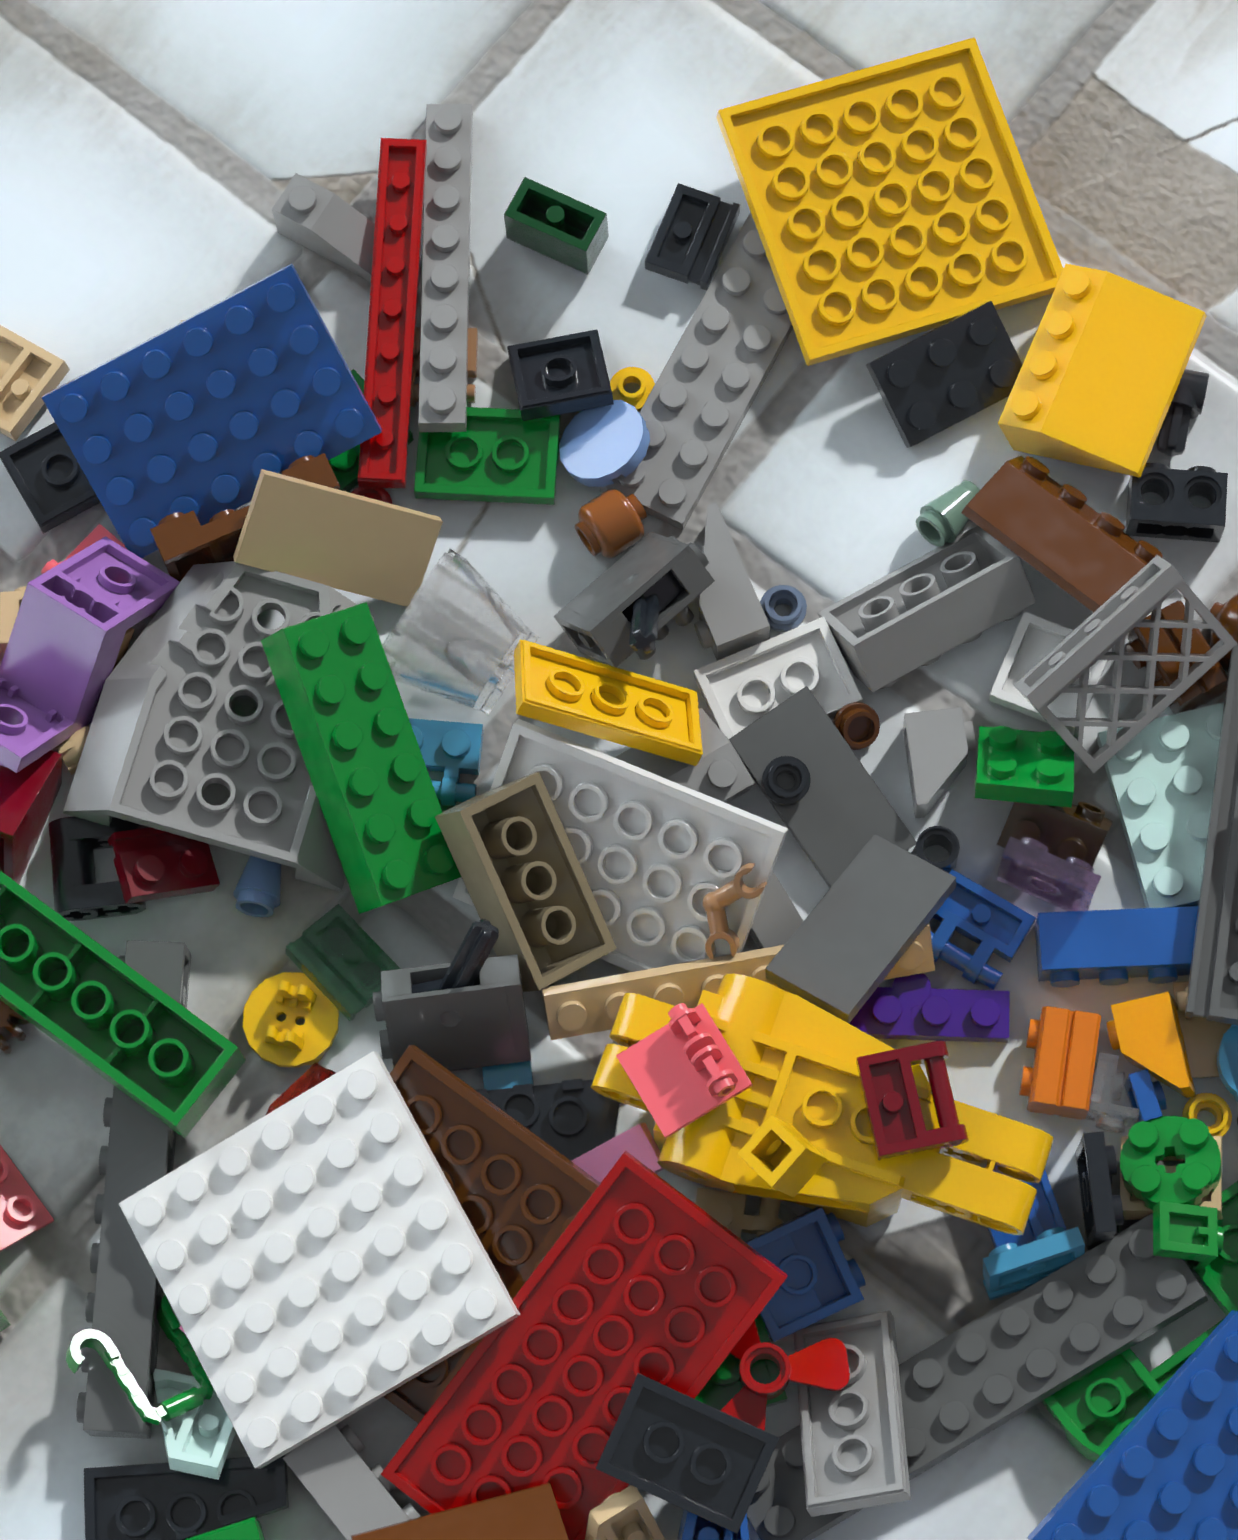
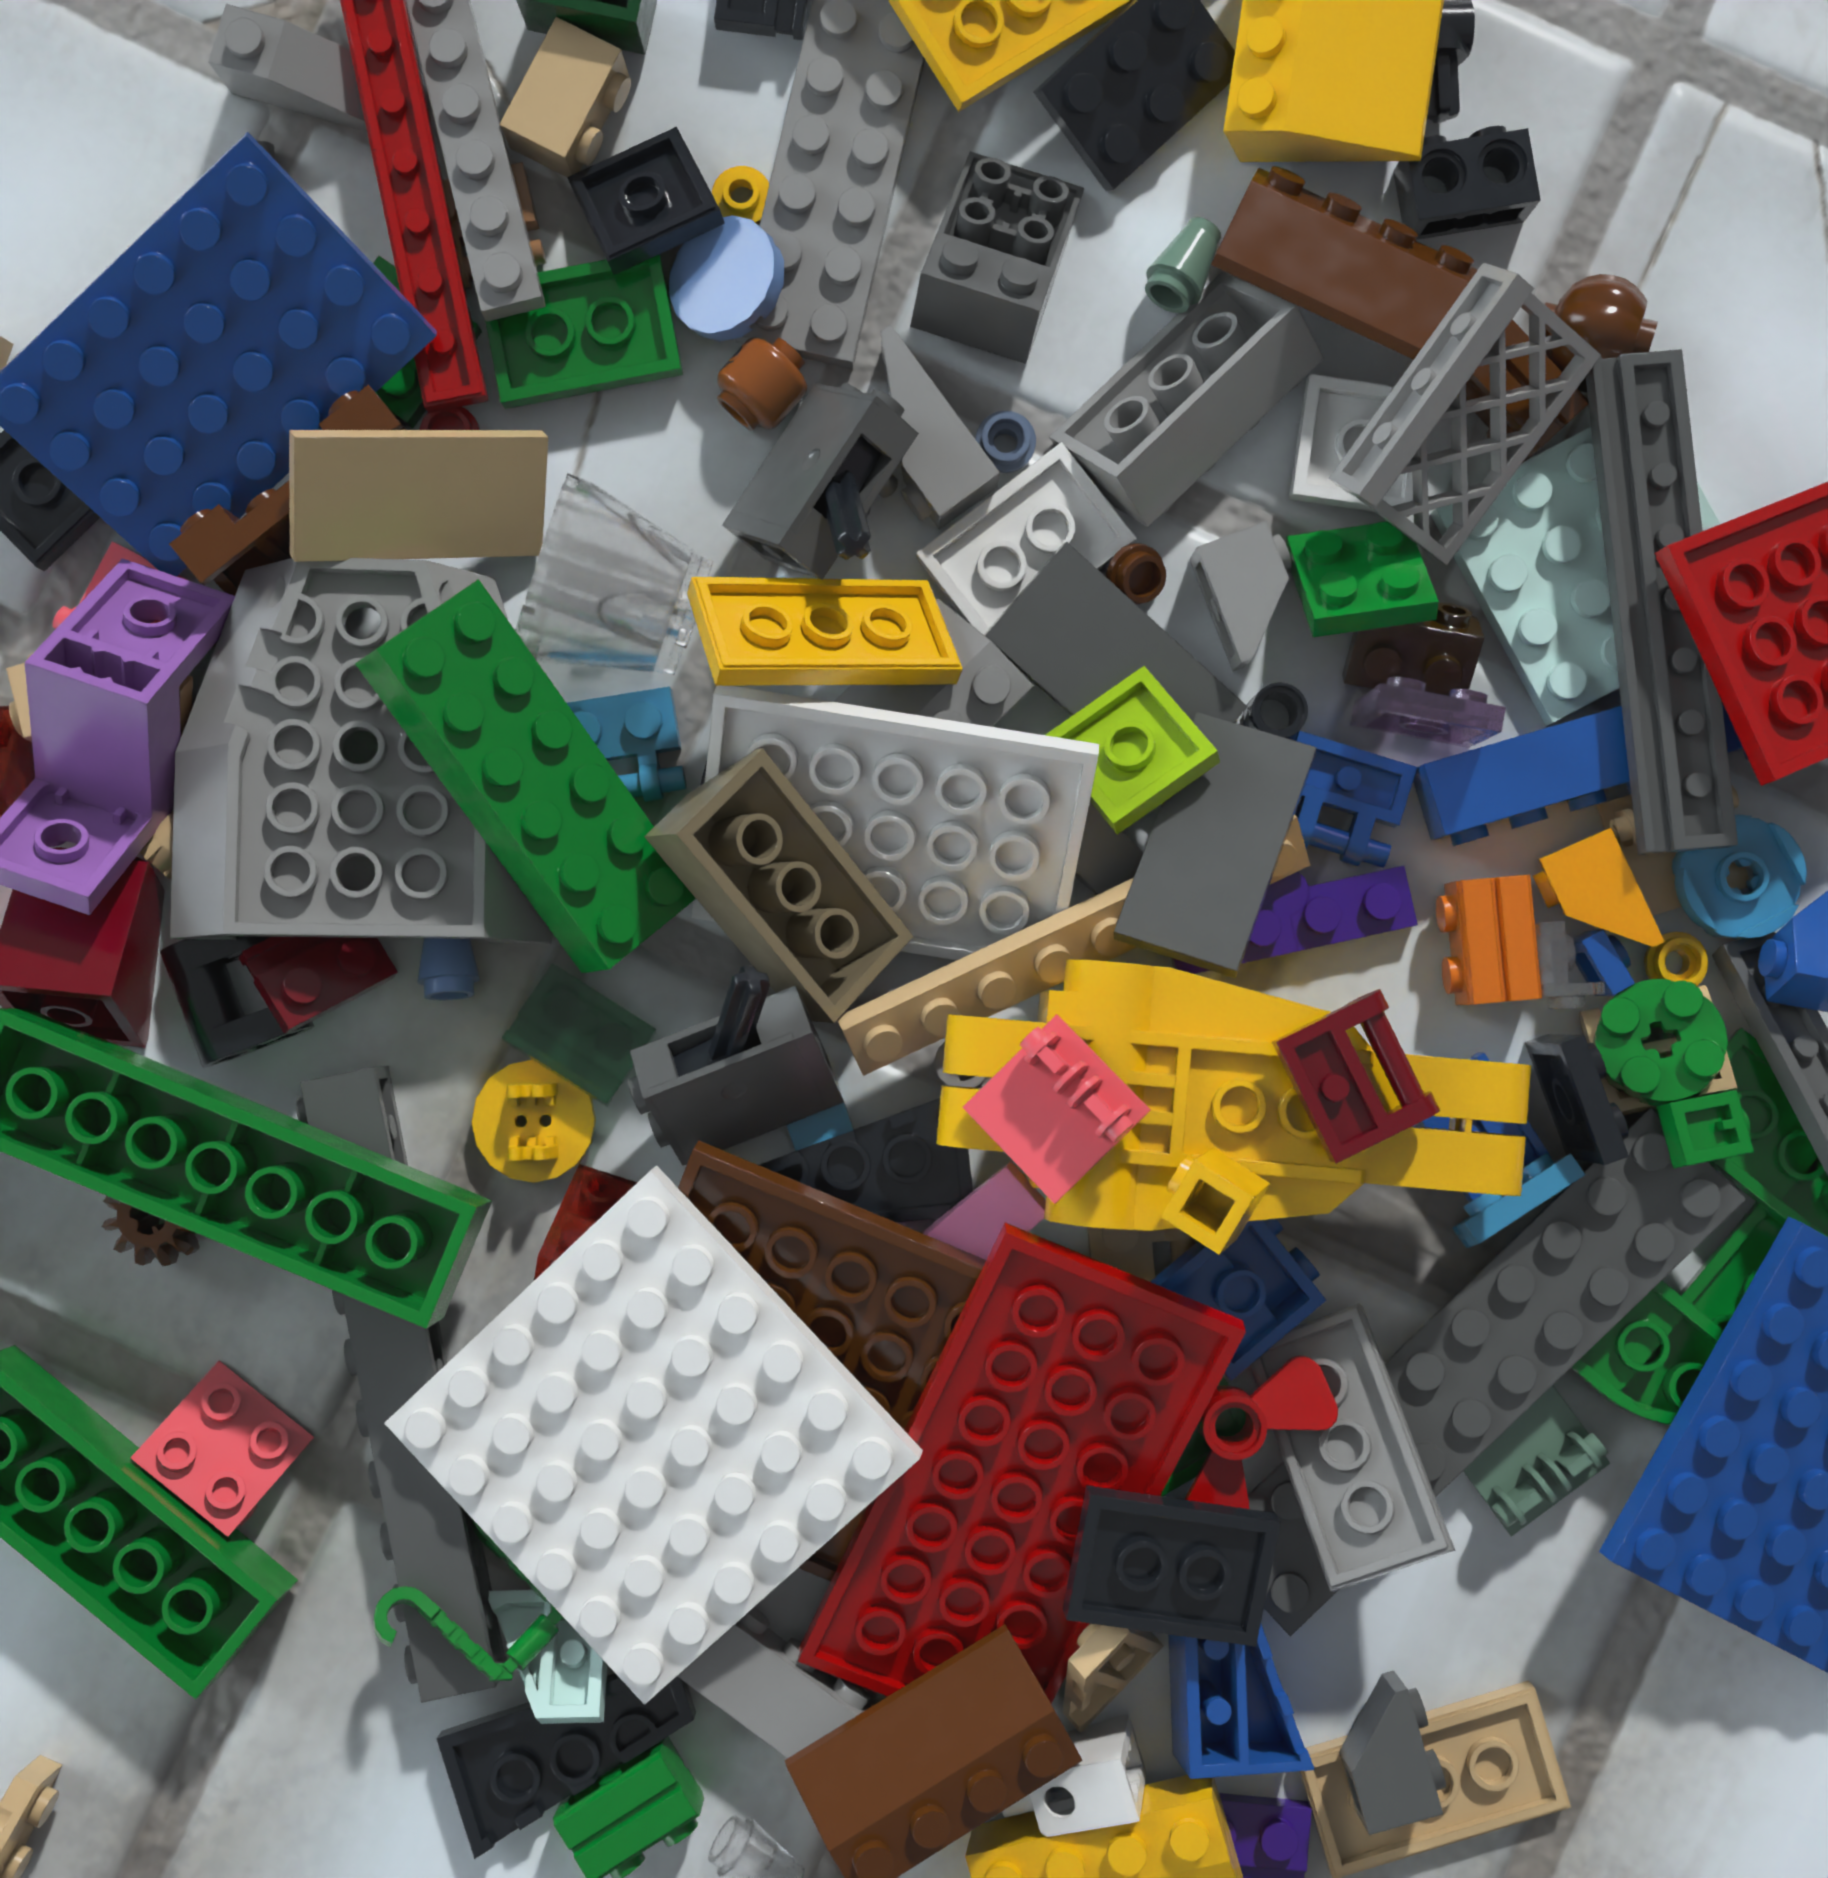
camera: 20 degrees left, 15 degrees up
medium nougat arm [703,863,768,960] -> none
black plate [762,756,811,805] -> none
none -> tan brick [499,17,631,177]
none -> dark grey slope [910,151,1084,364]
none -> lime plate [1045,666,1220,835]
none -> sand green hinge [1463,1385,1610,1537]

